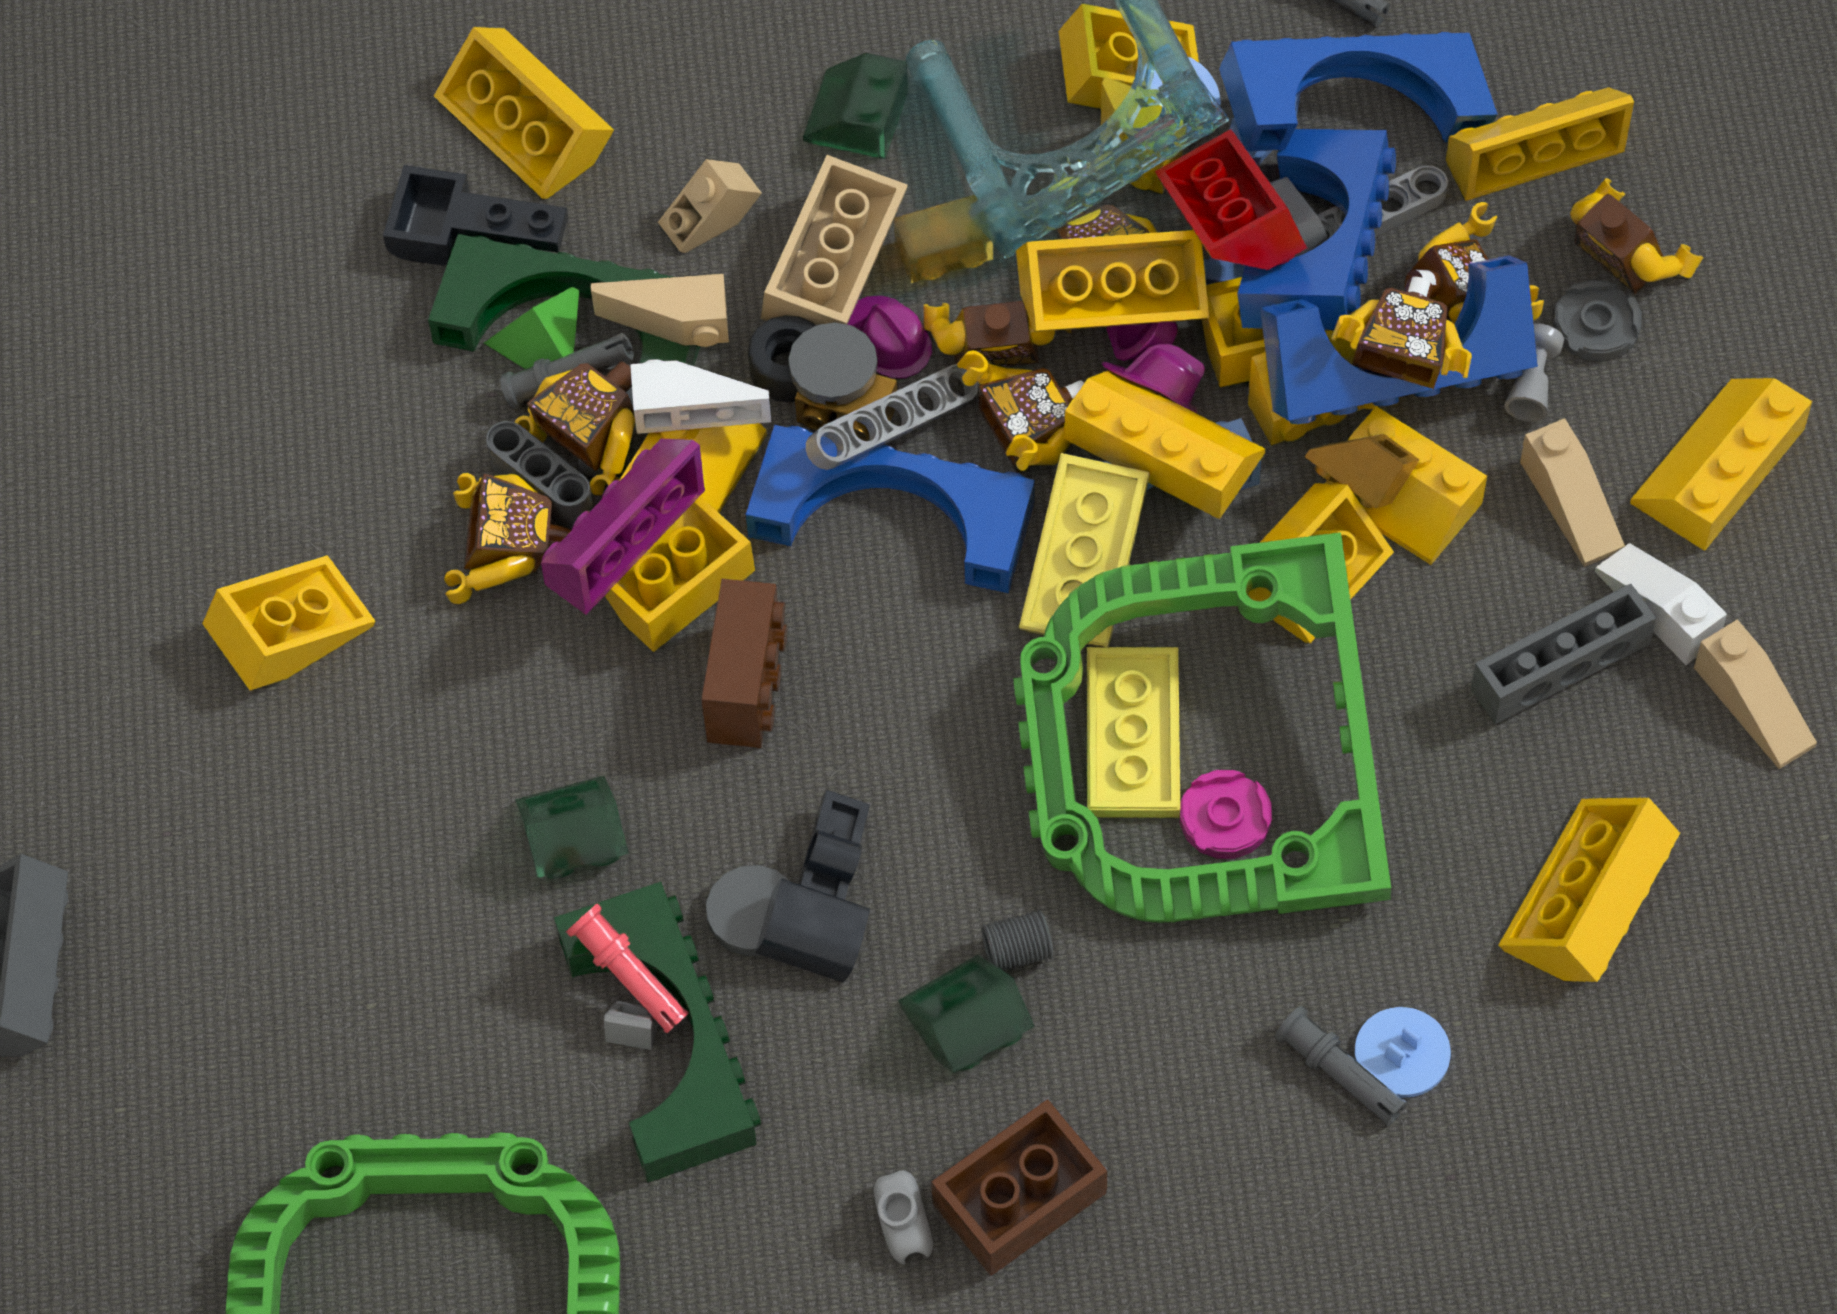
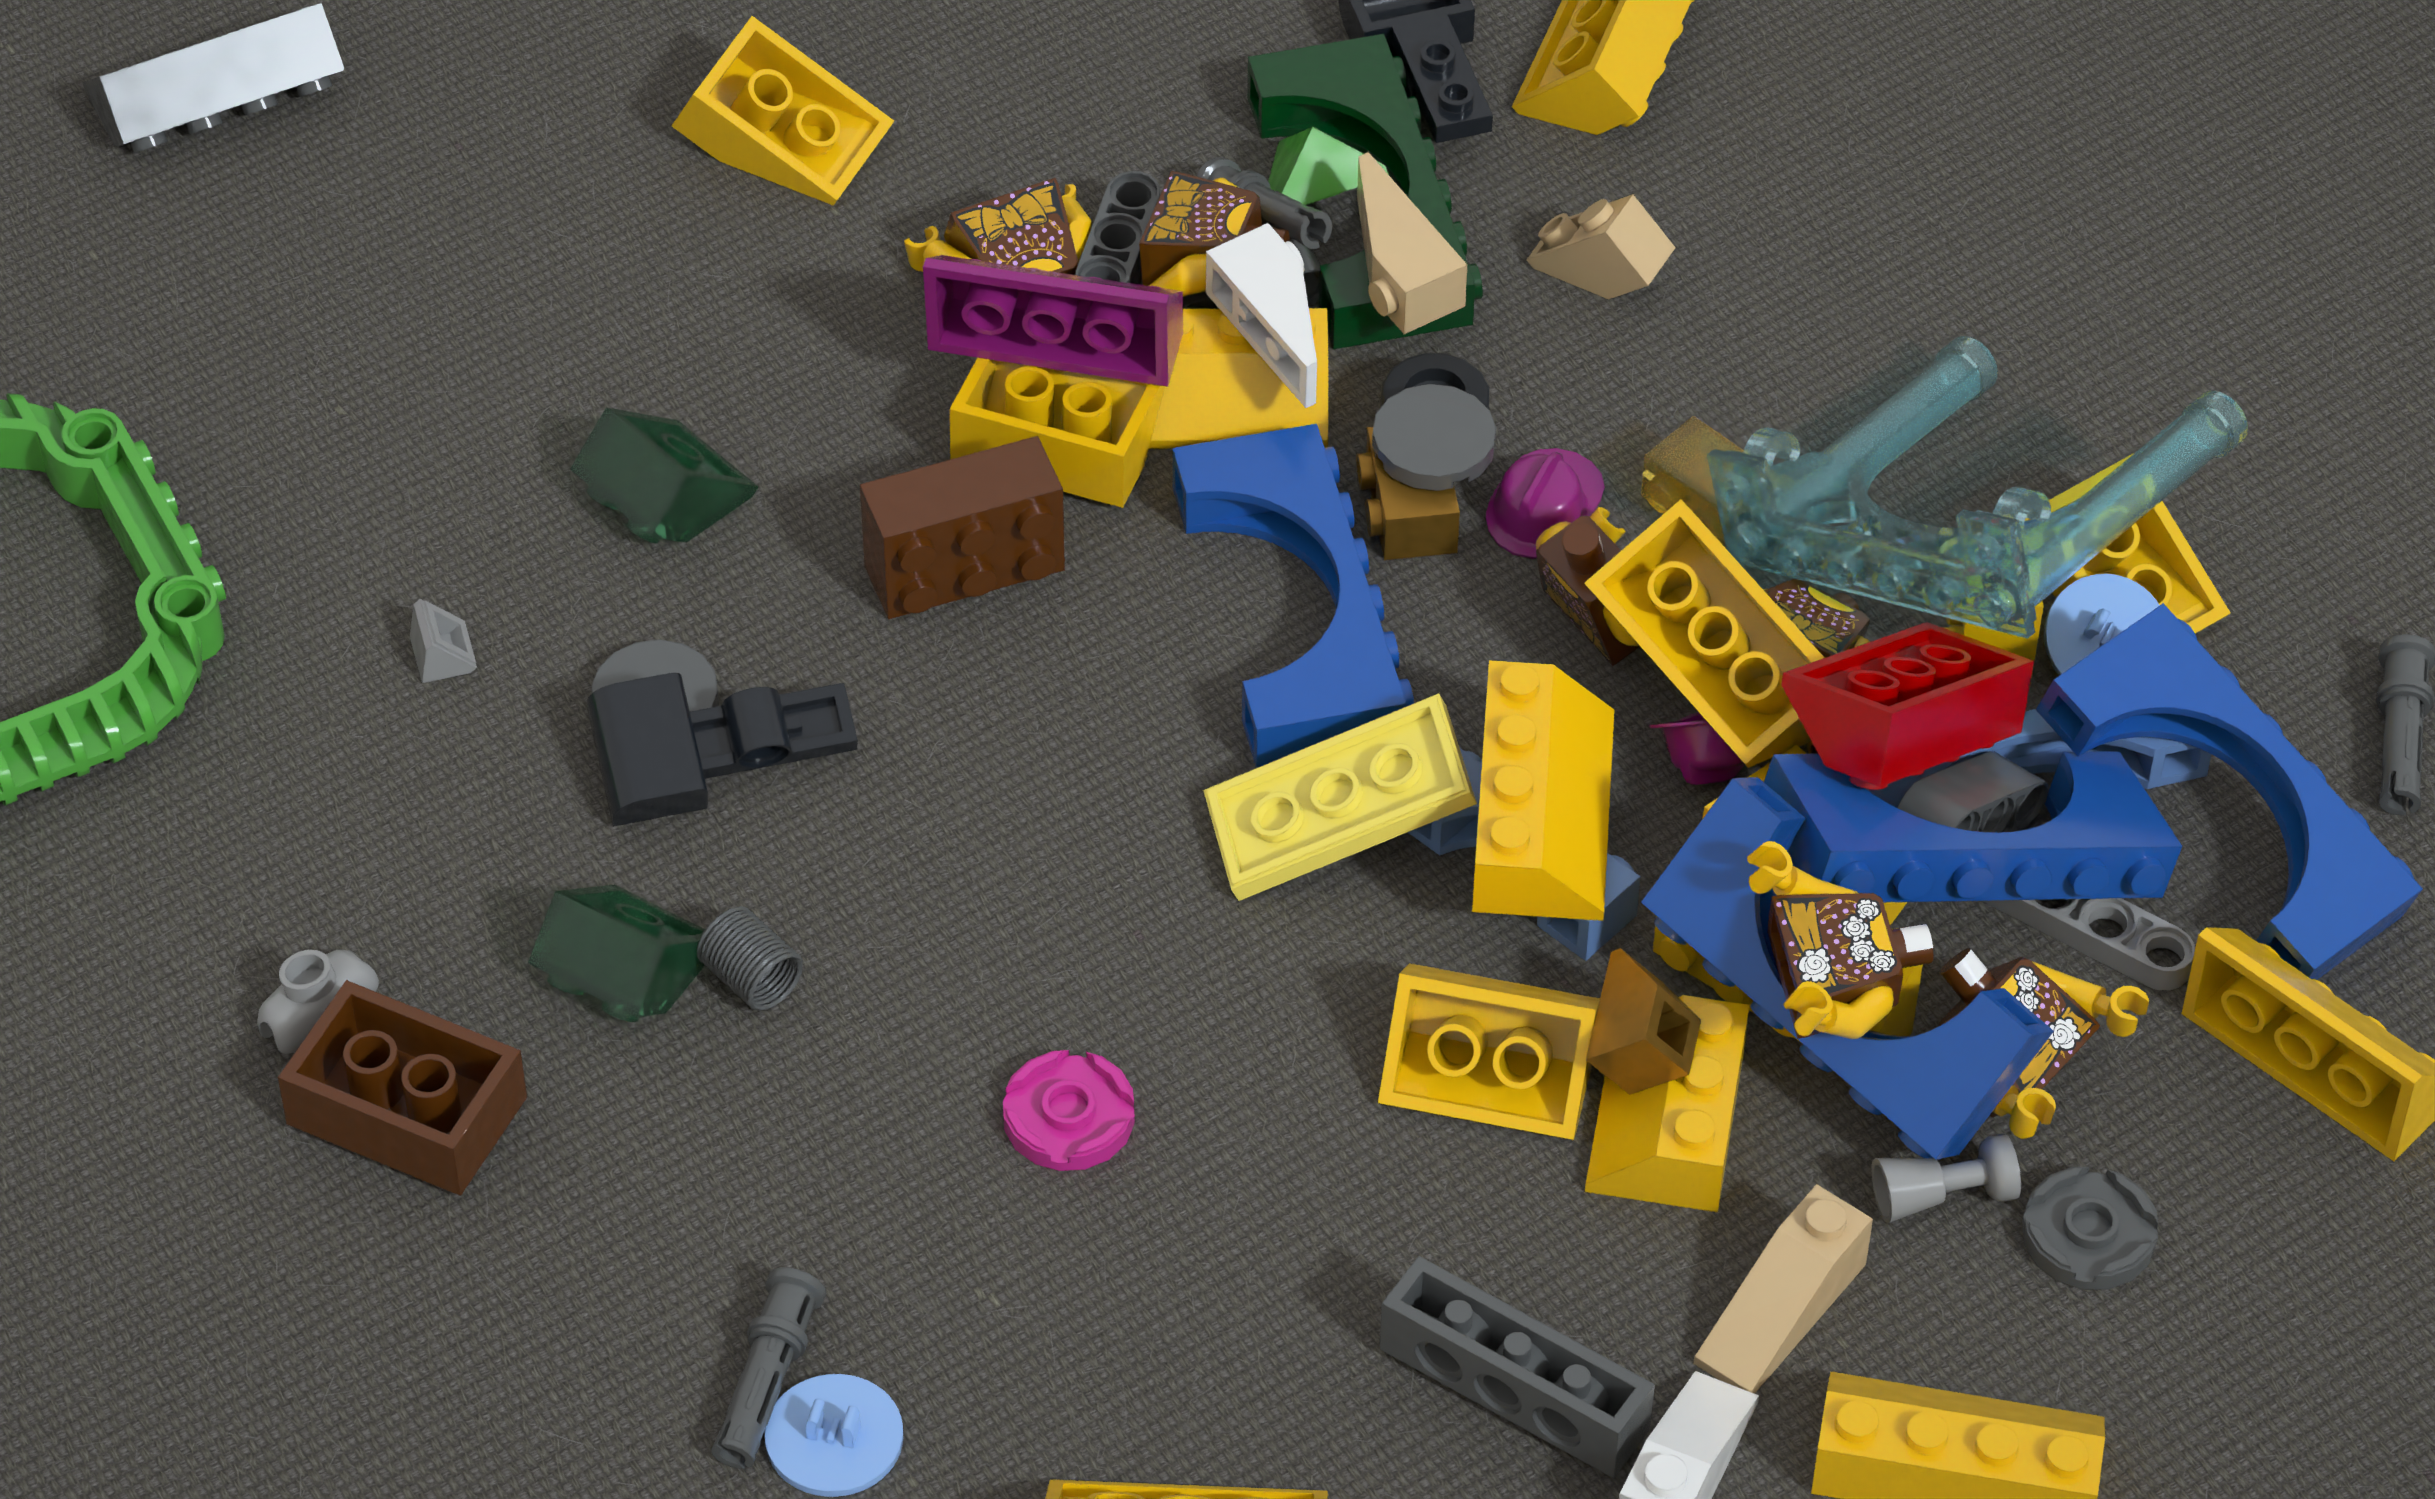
camera: 60 degrees right, 10 degrees down
dark green arch [554,881,761,1183] -> none
coral pin [566,903,689,1034] -> none
tan slope [761,155,908,325] -> none
clear green slope [803,53,908,159] -> none
light grey beam [806,364,979,470] -> none
torso [957,350,1084,473] -> none
bright green arch [1013,532,1391,923] -> none
light yellow tile [1087,647,1180,818] -> none
magenta piece [1102,344,1205,413] -> none
torso [1570,178,1703,294] -> none

